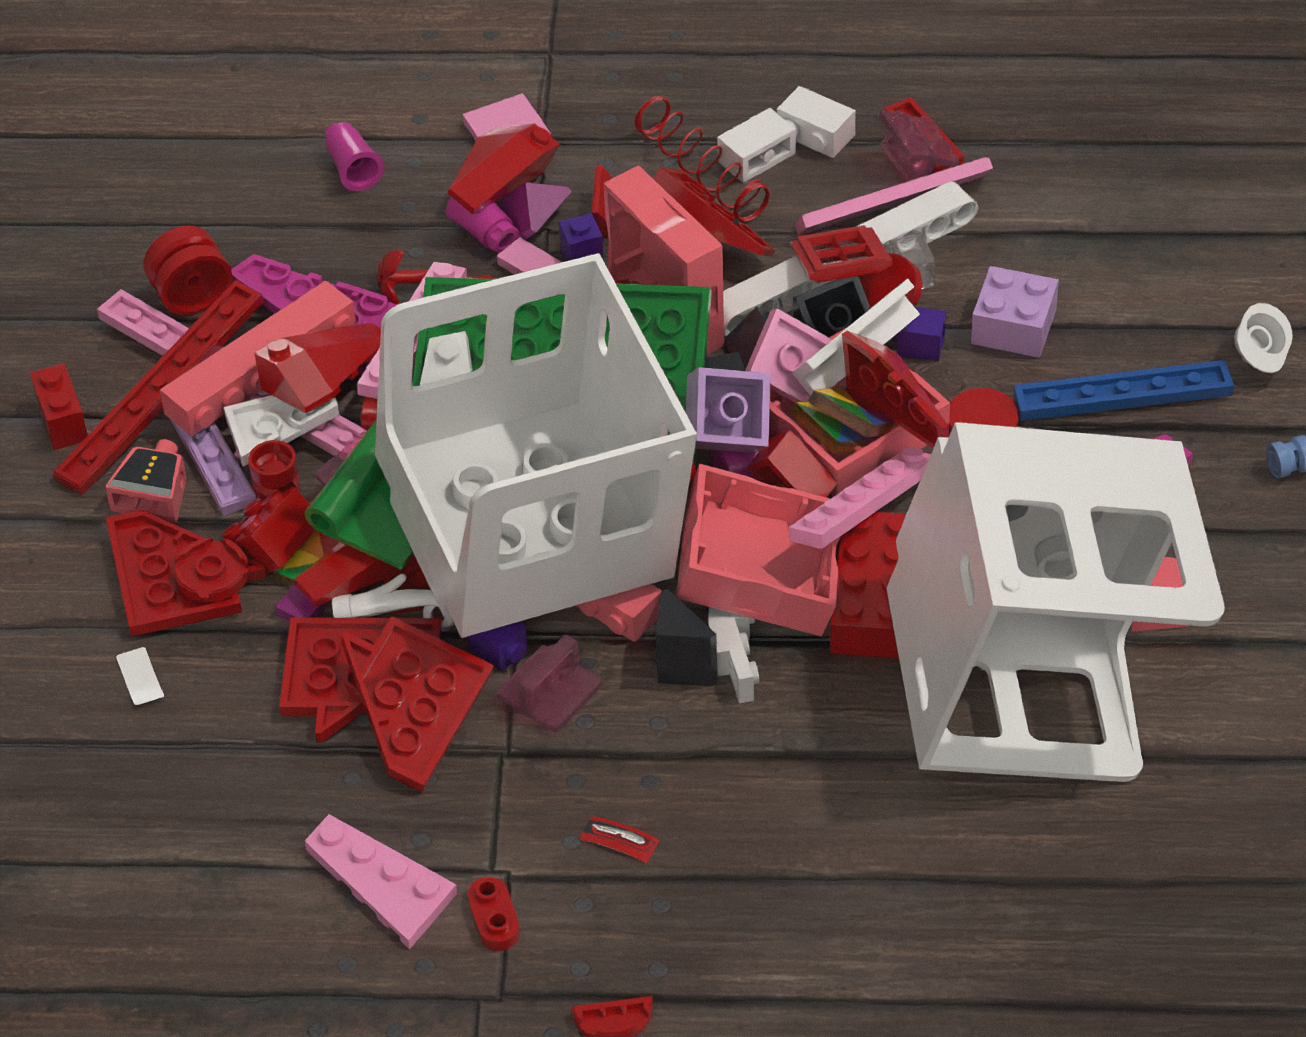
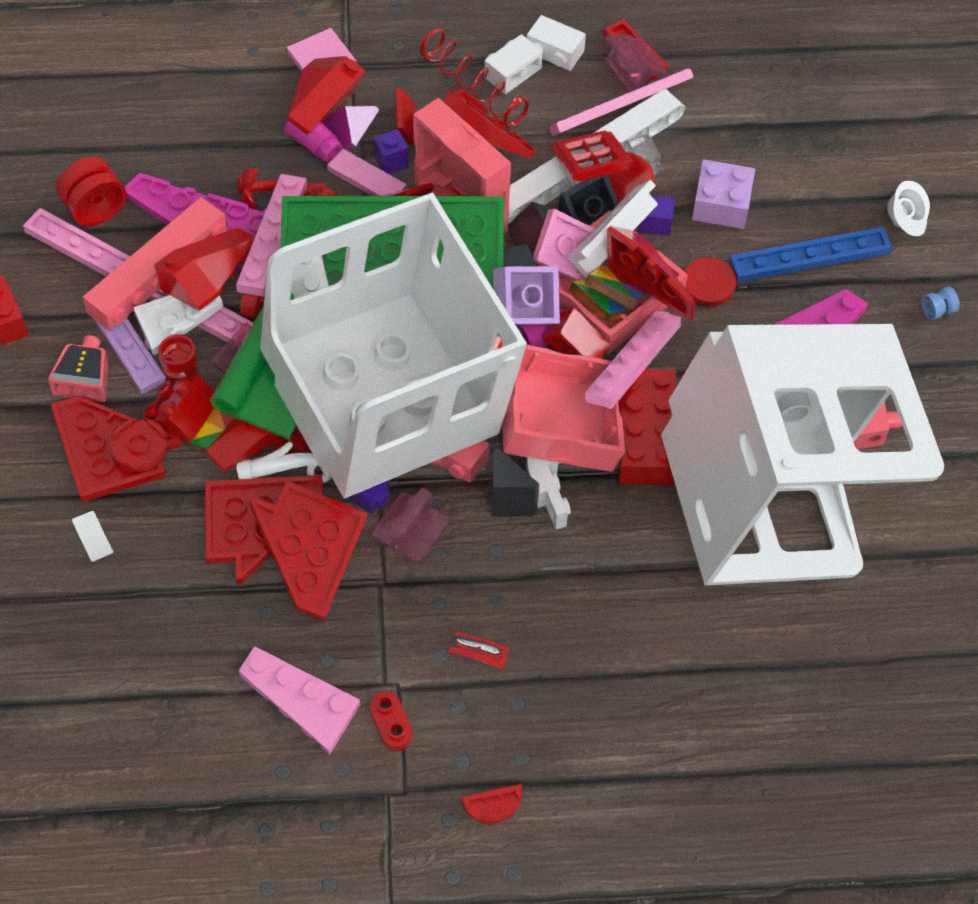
camera: 10 degrees left, 10 degrees up
red tile [53,280,264,495] -> none
magenta tile [275,585,328,622] -> none
dark pink plant [324,121,384,191] -> none

